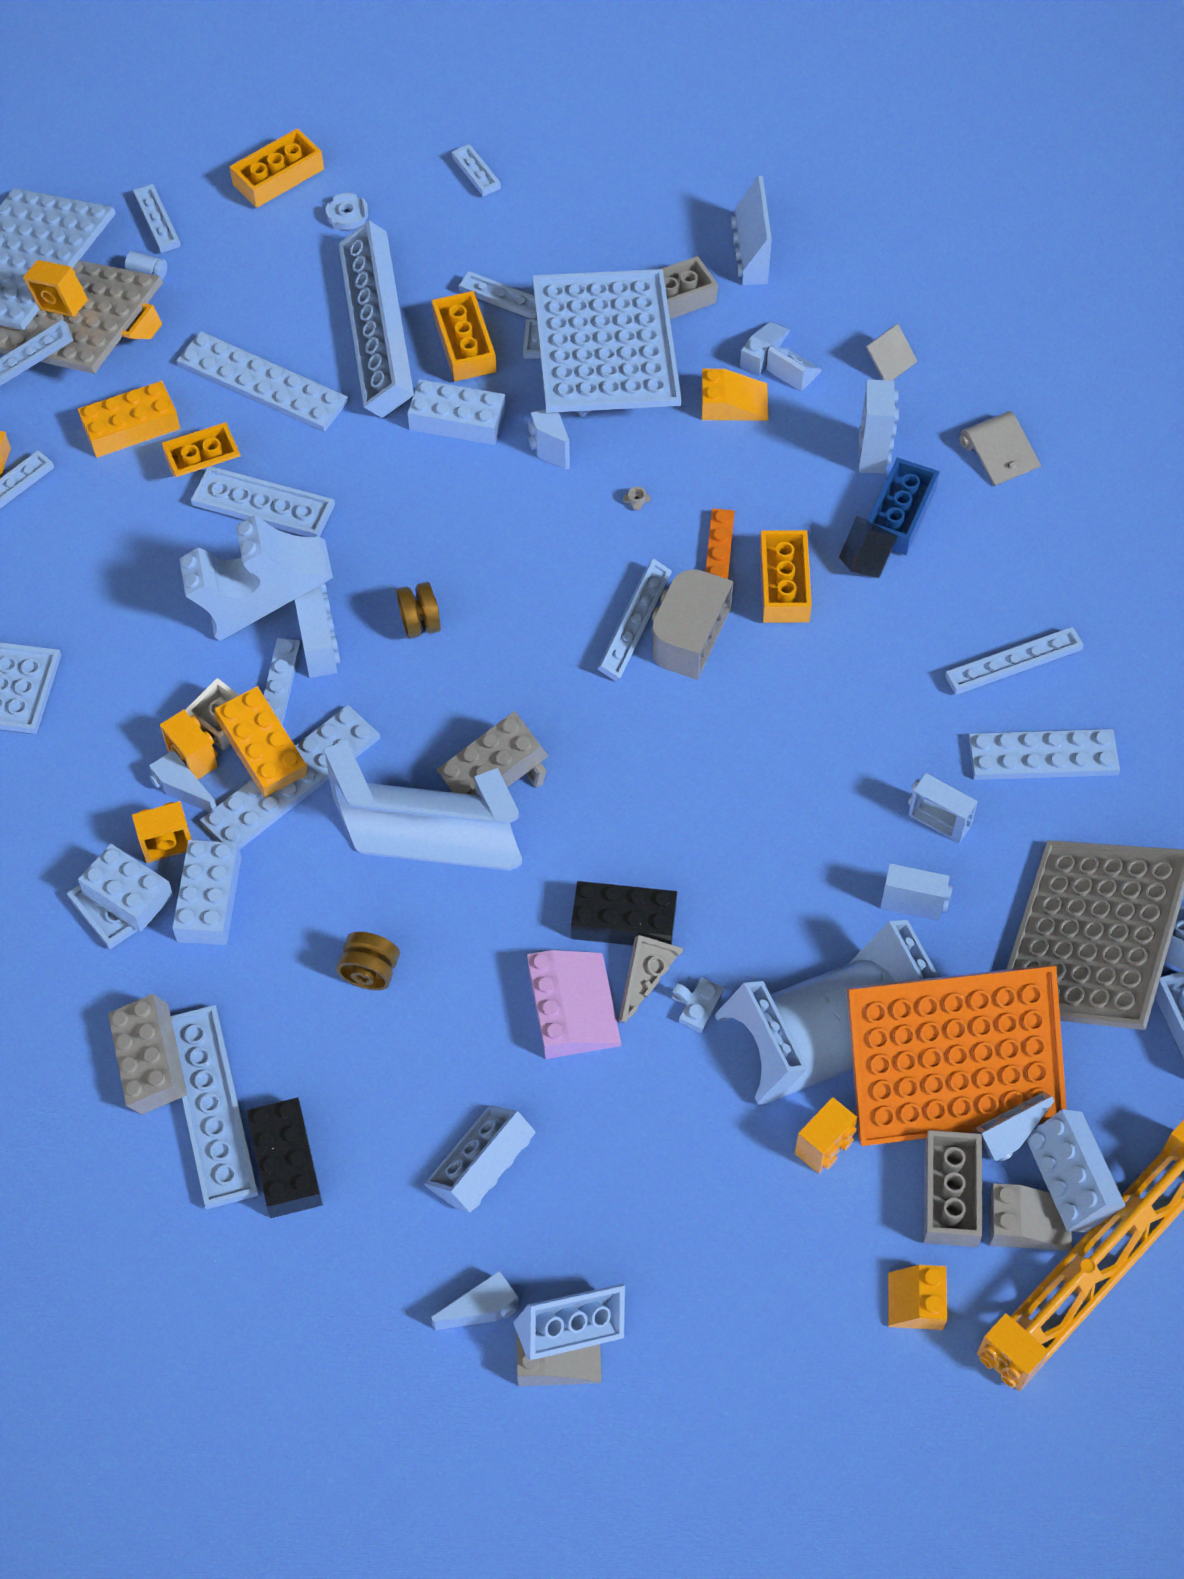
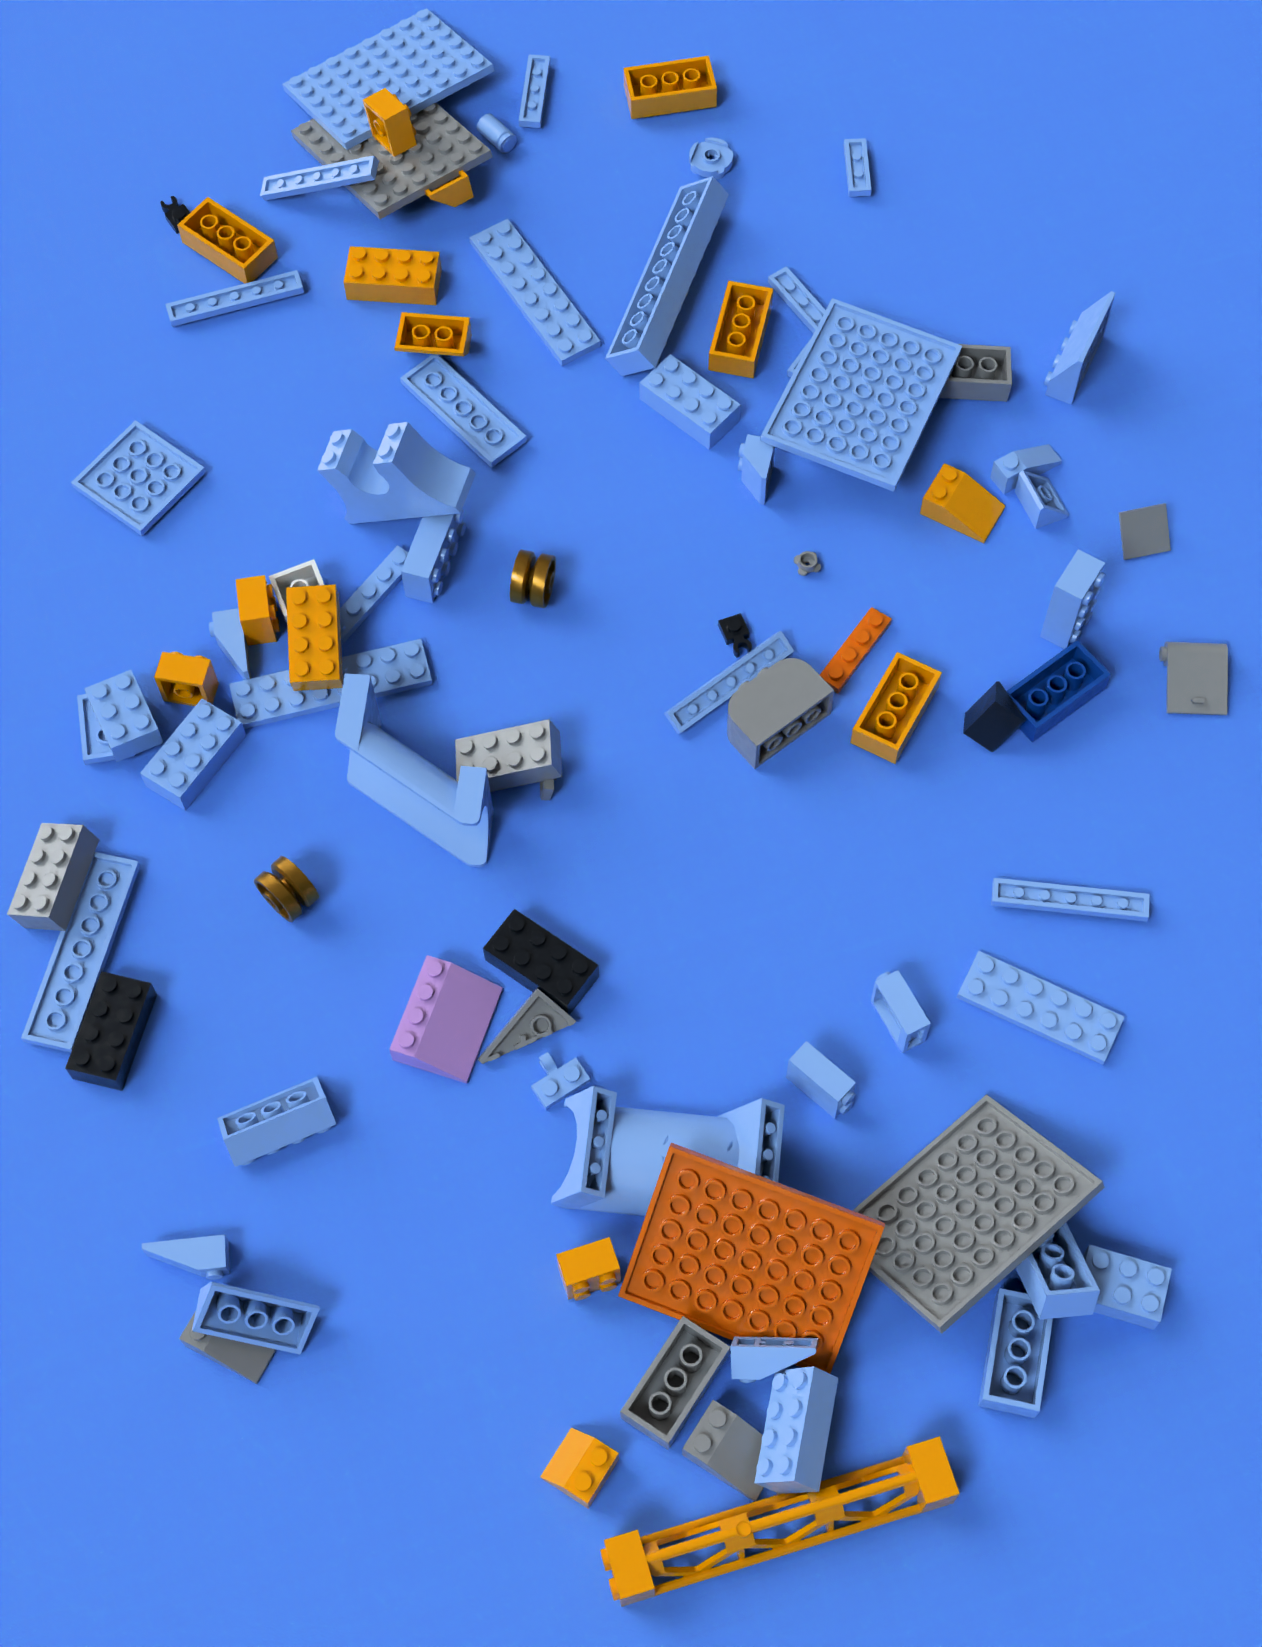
camera: 30 degrees right, 5 degrees up
none -> black plate [718,613,752,658]

